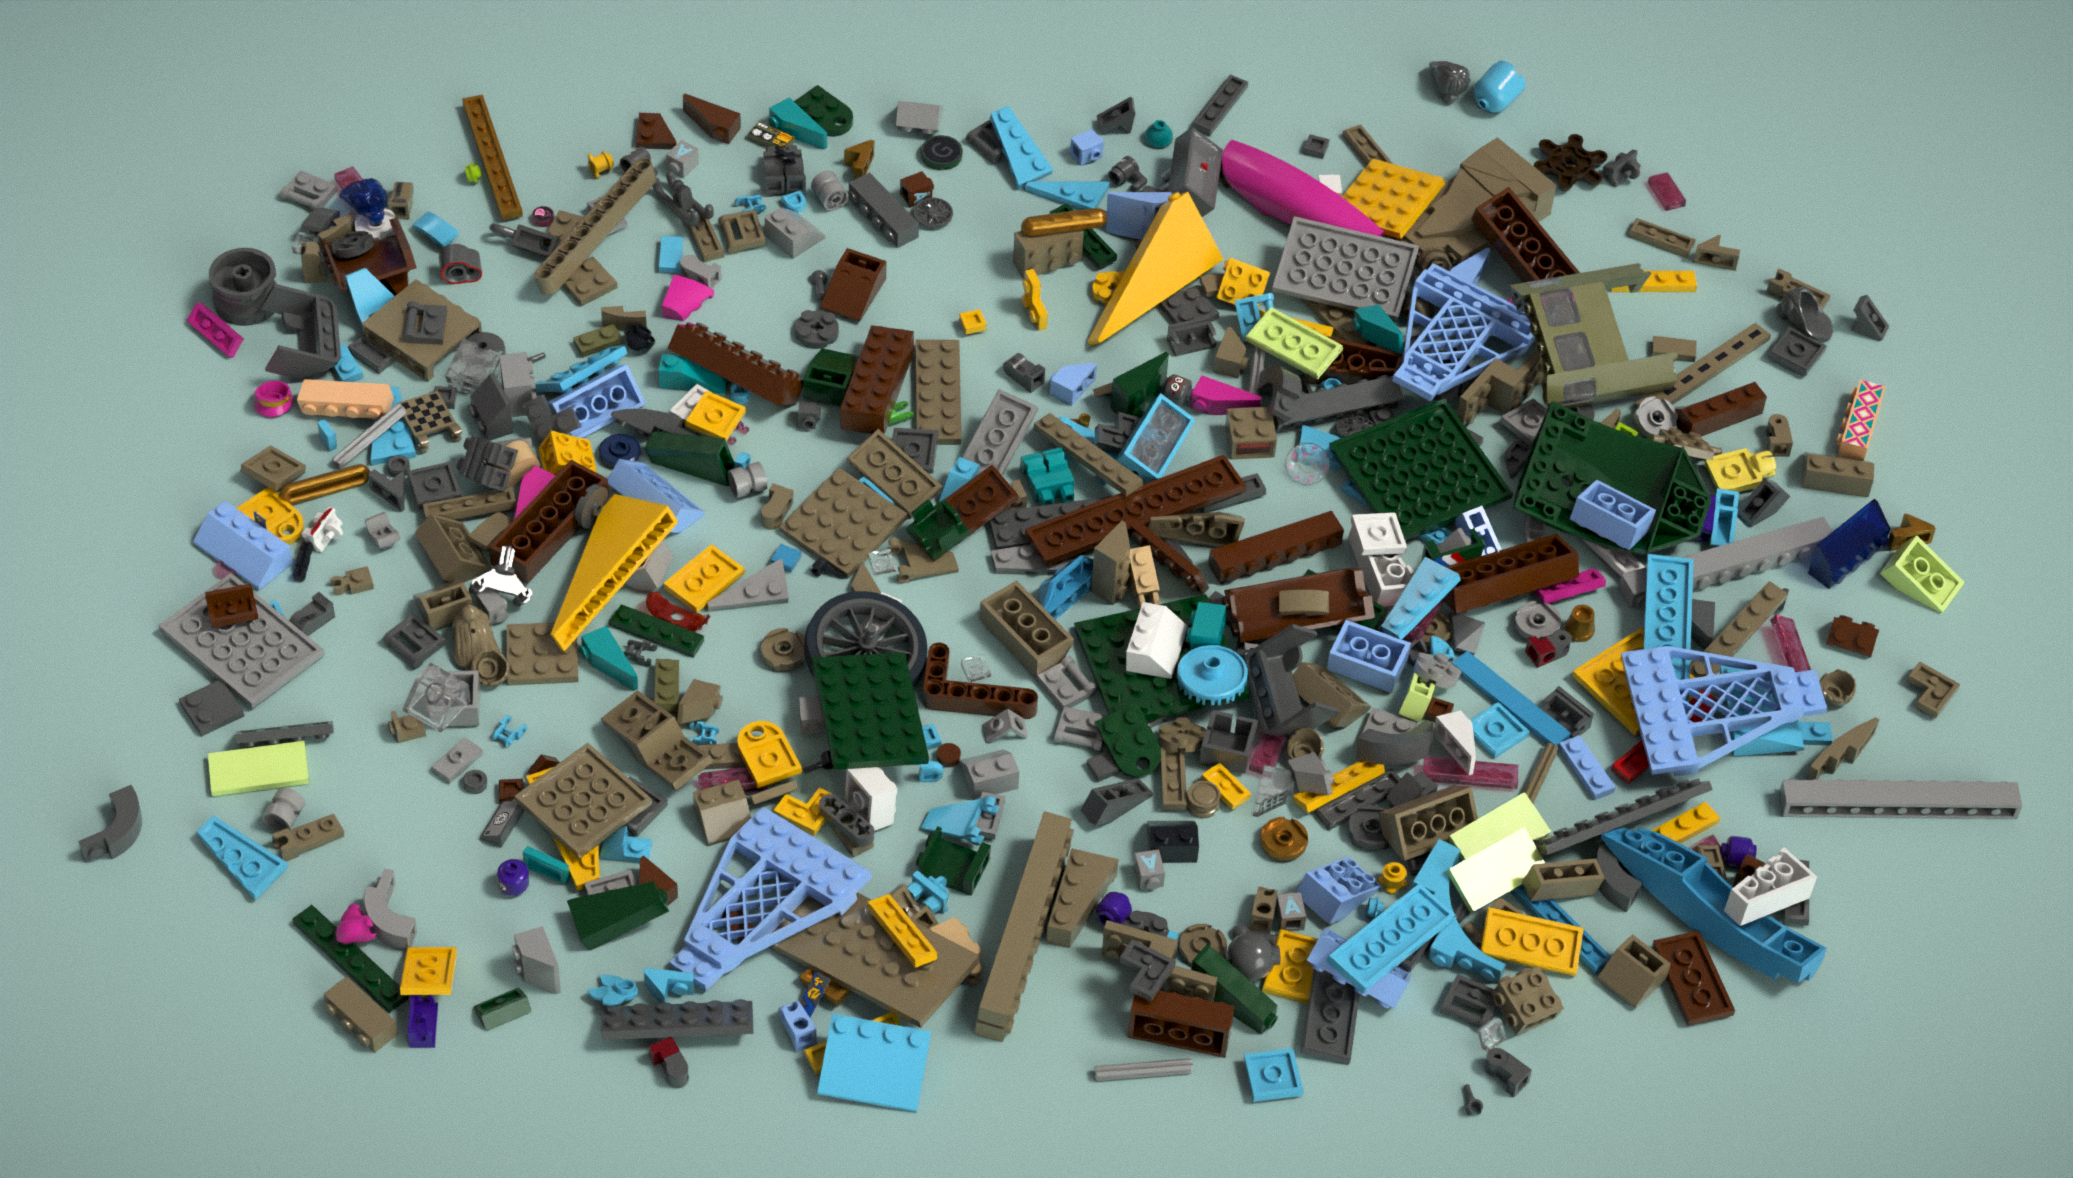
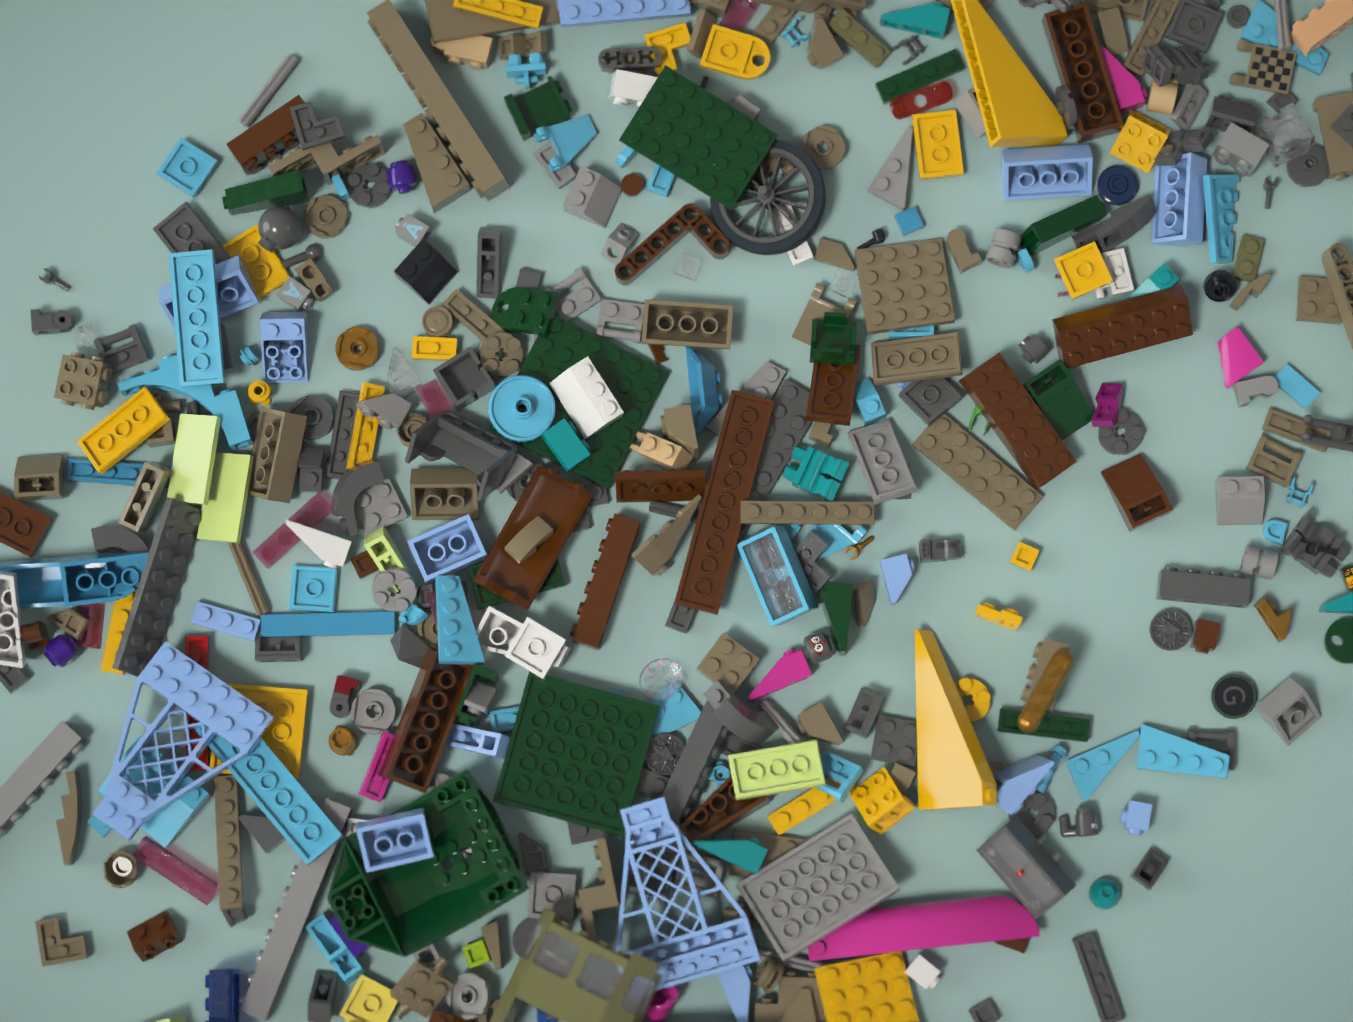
camera: 140 degrees right, 30 degrees up
dark grey bar [810,270,827,300] -> none
none -> magenta slope [1091,383,1124,427]

